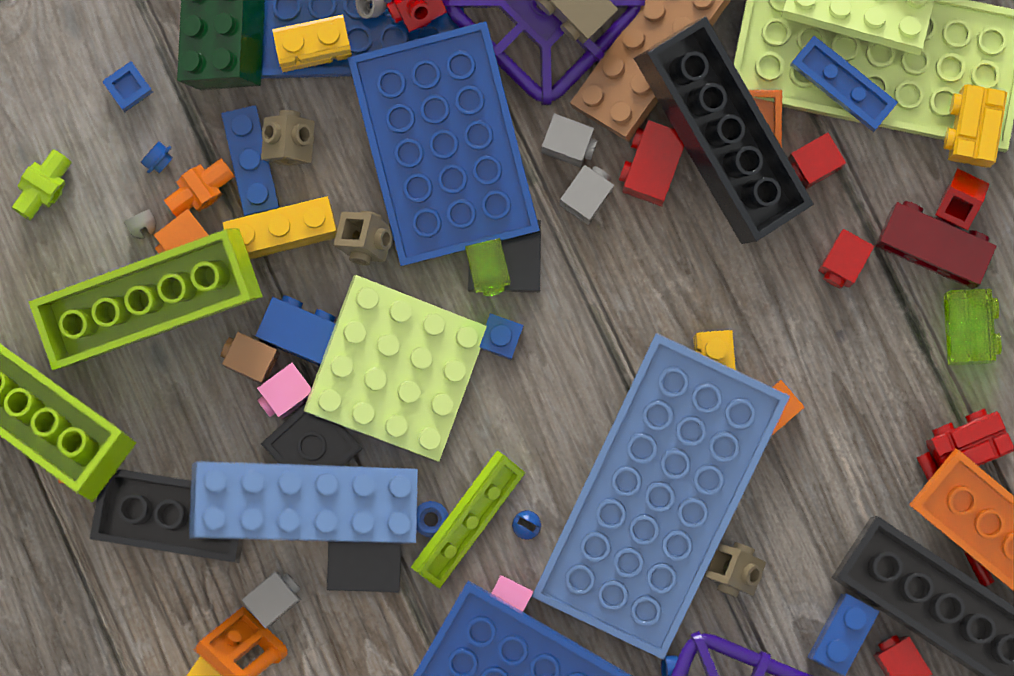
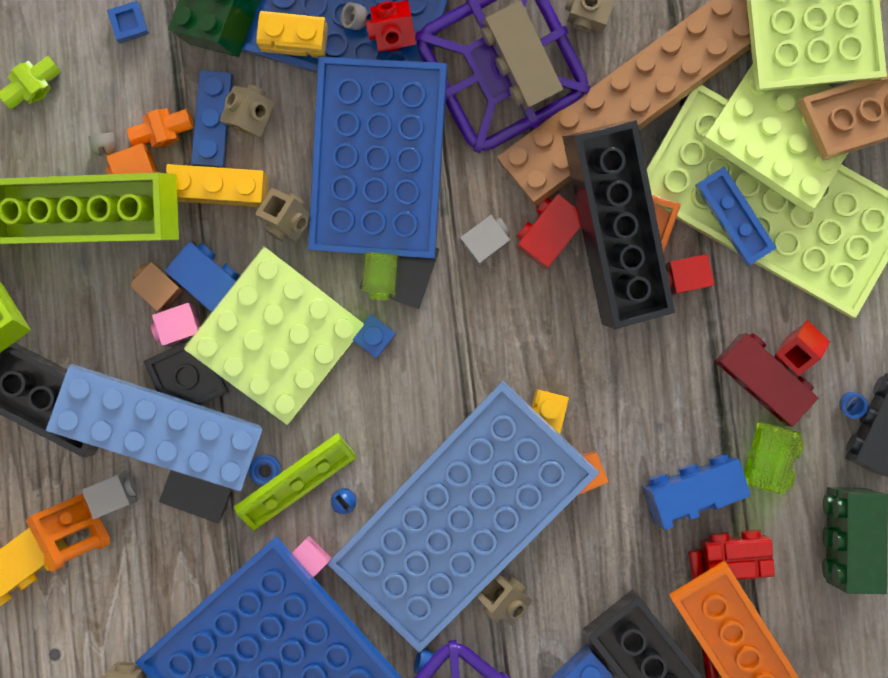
camera: 20 degrees right, 5 degrees up
blue plate [140,141,173,173] -> none
light grey brick [541,113,598,168] -> none
red brick [818,229,875,289] -> none
yellow brick [944,84,1008,168] -> none
none -> blue wedge [642,453,751,530]

